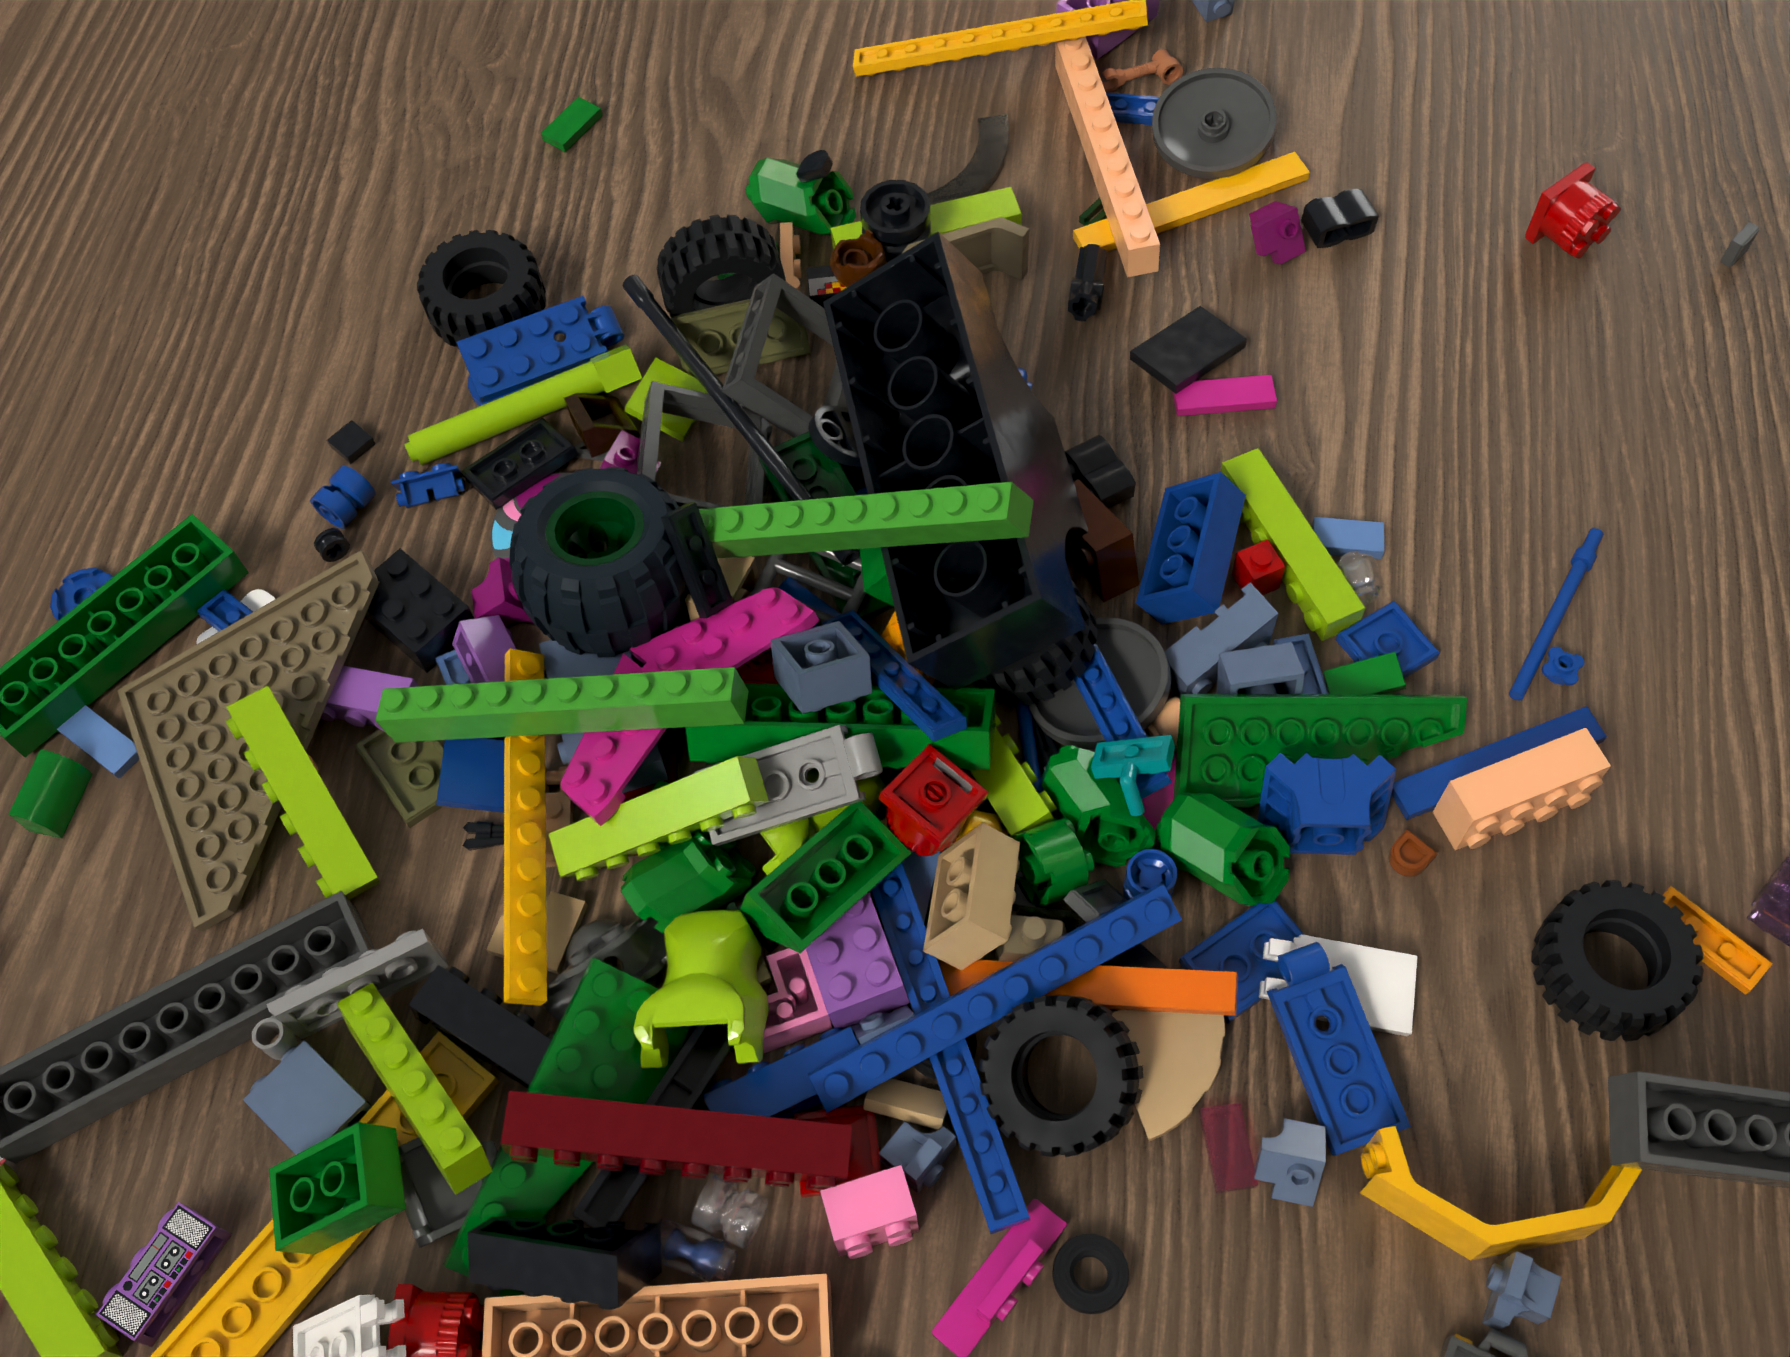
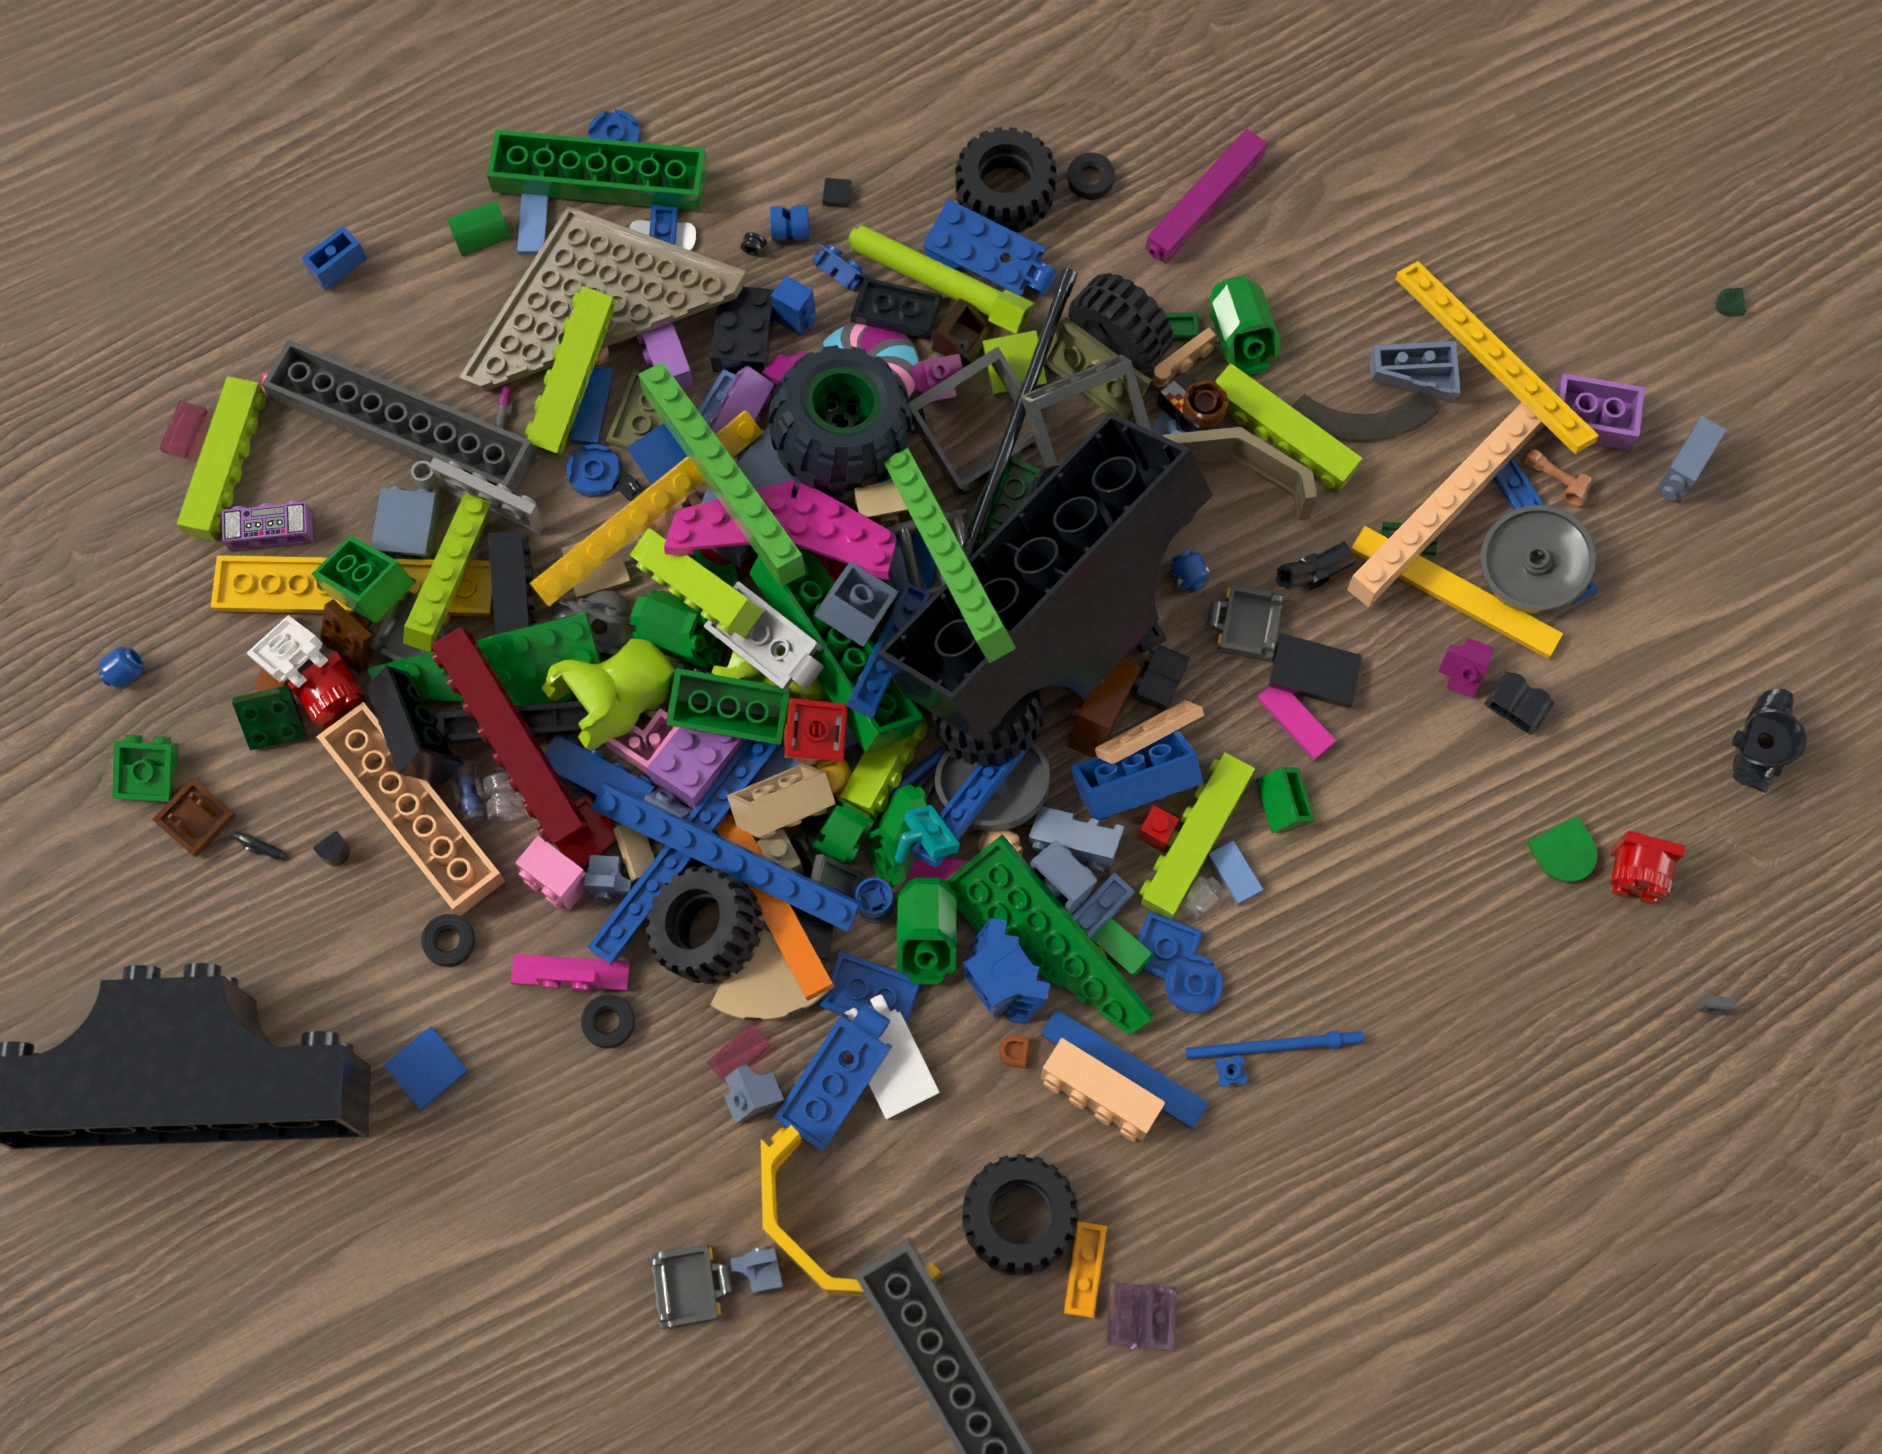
camera: 50 degrees right, 10 degrees up
green tile [541,97,603,152] -> none
black tile [661,502,734,618] -> none
black tile [796,150,833,182] -> none
black wheel [860,180,931,263] -> none
none -> reddish brown plate [320,599,373,674]
none -> dark grey piece [495,387,513,430]
none -> blue tile [566,444,622,498]
none -> blue tile [571,367,614,445]
none -> blue brick [771,275,817,336]
none -> black tyre [1067,152,1115,200]
none -> light nougat tile [1095,700,1204,764]
none -> magenta brick [1146,128,1267,264]
none -> blue tile [1165,955,1223,1013]
none -> dark grey piece [1207,585,1284,662]
none -> green brick [1256,767,1315,833]
none -> sand blue wedge [1369,341,1461,403]
none -> green tile [1526,816,1597,884]
none -> black piece [1732,688,1807,793]

